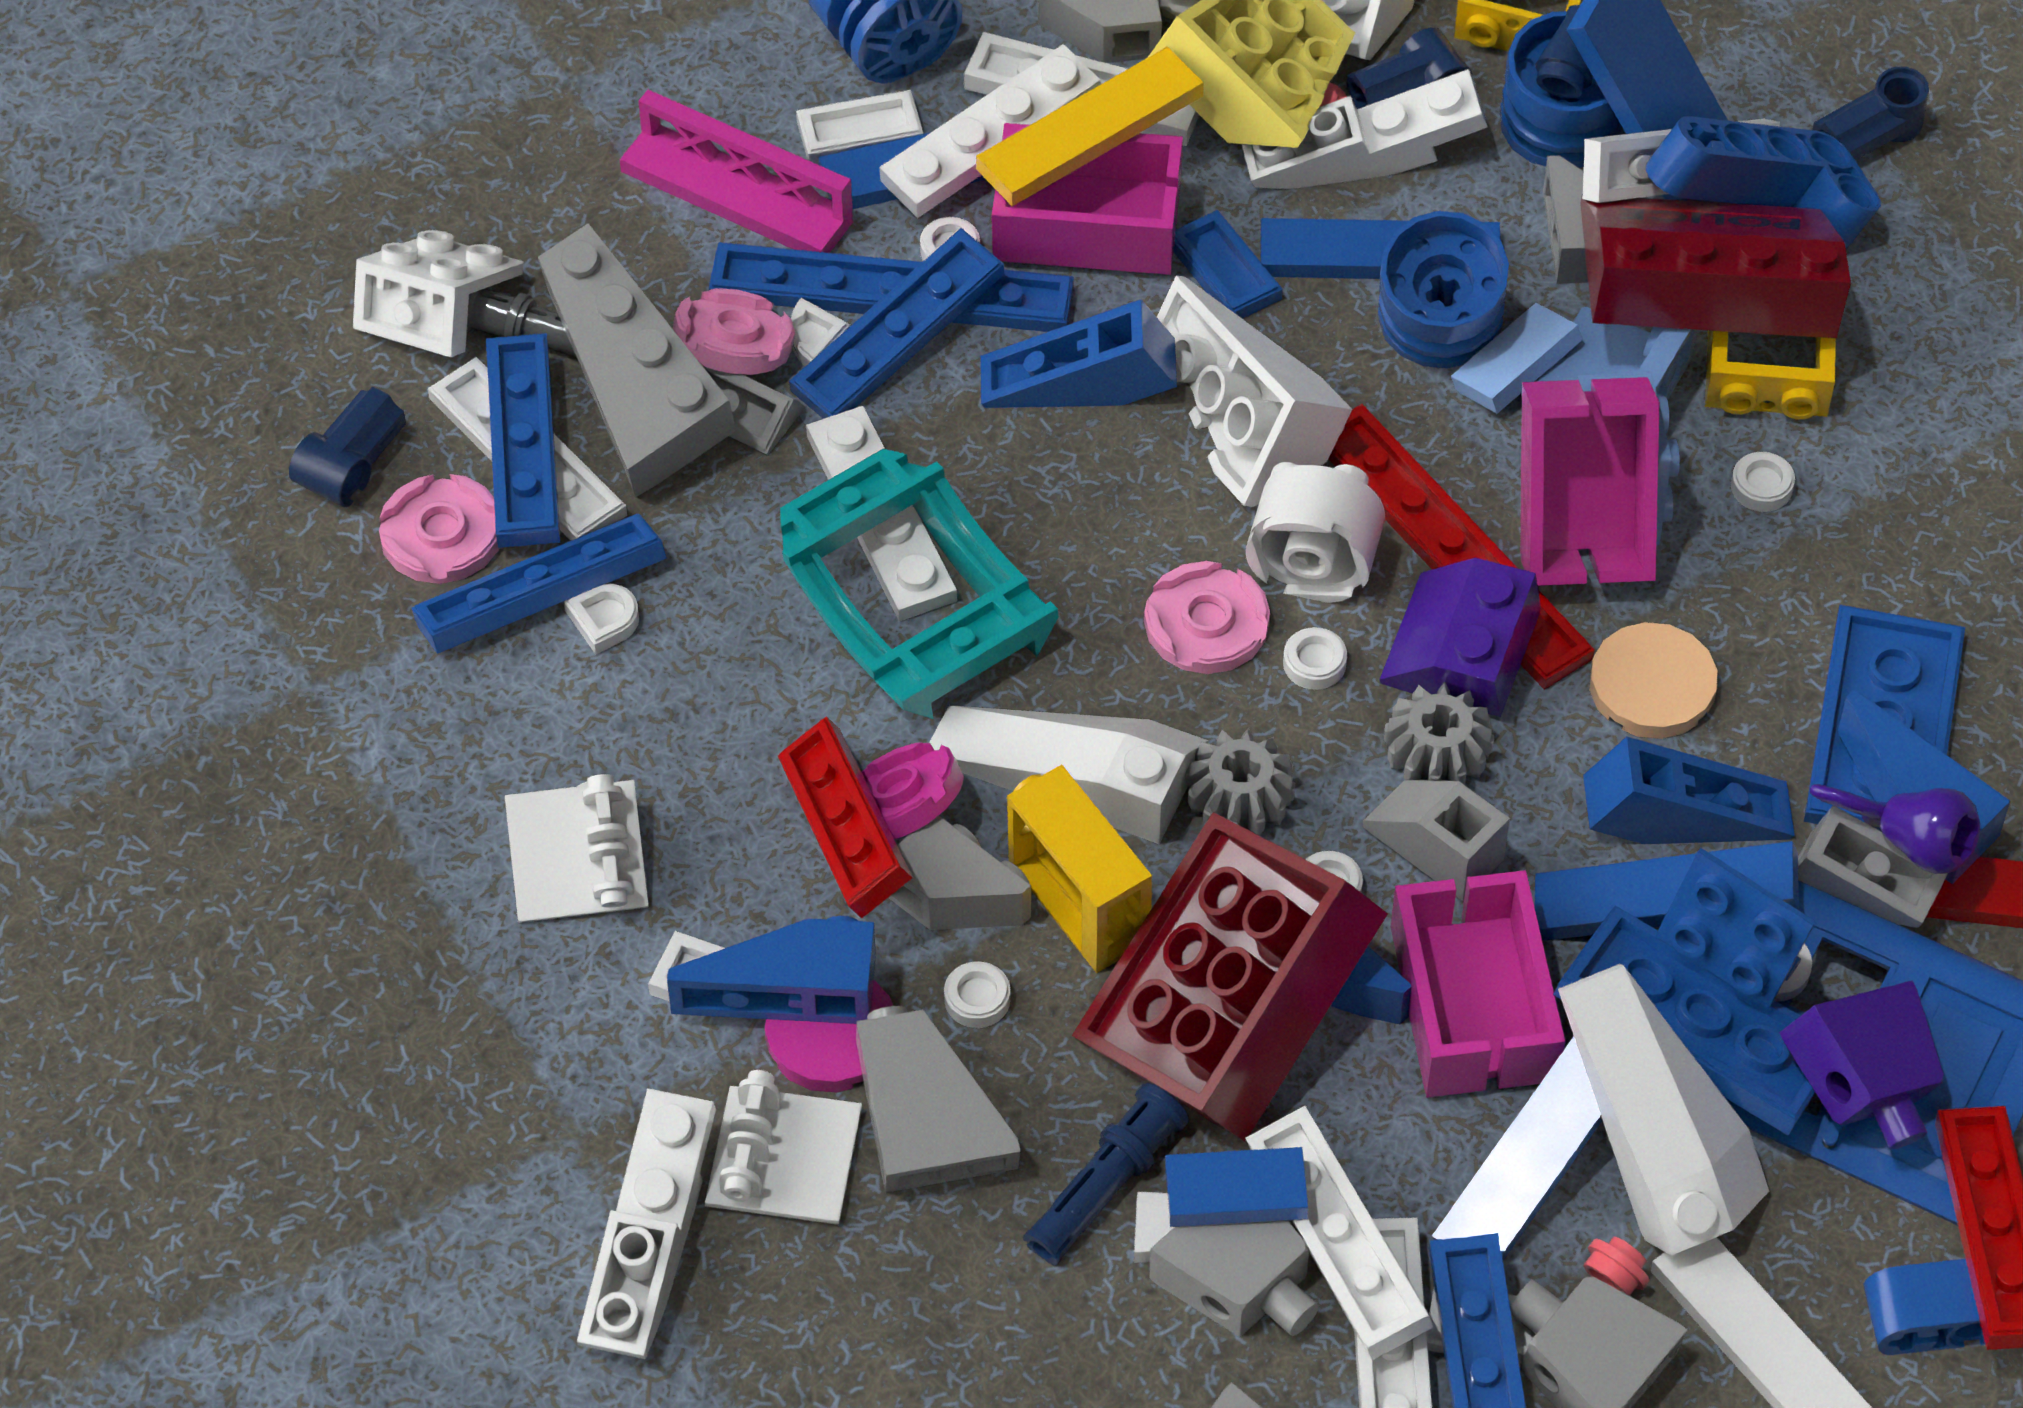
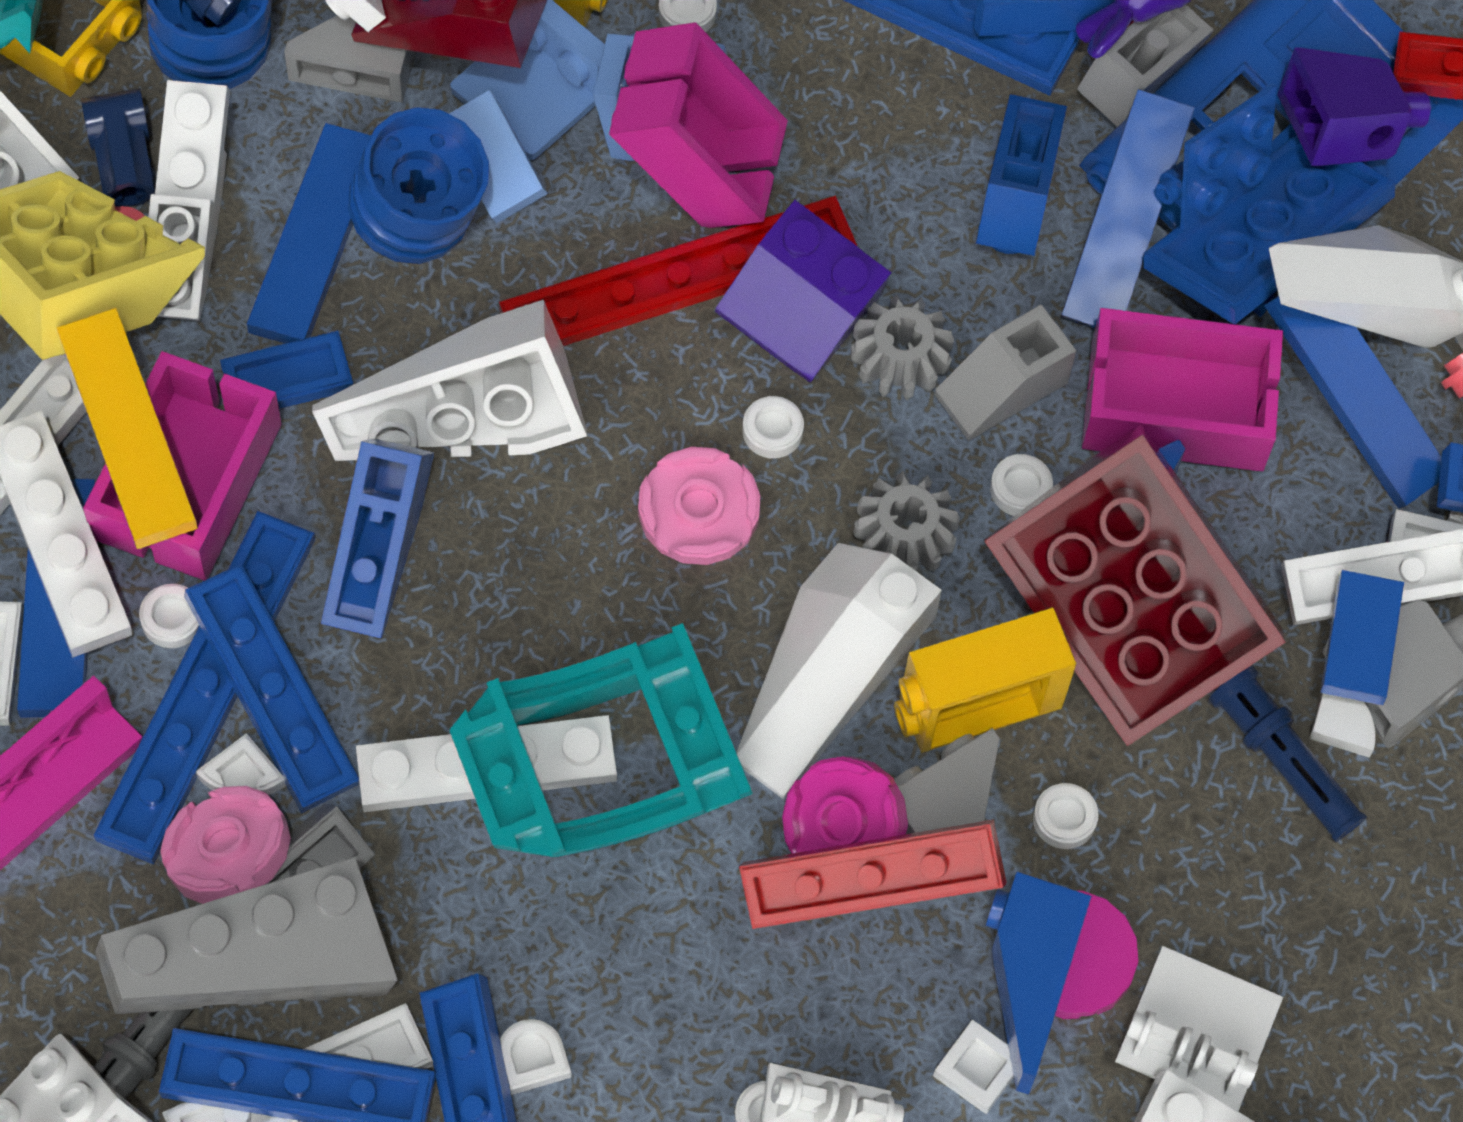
camera: 80 degrees left, 10 degrees up
light grey slope [856,1006,1021,1193] -> none
white brick [1246,462,1385,603] -> none
light nougat tile [1589,622,1718,739] -> none

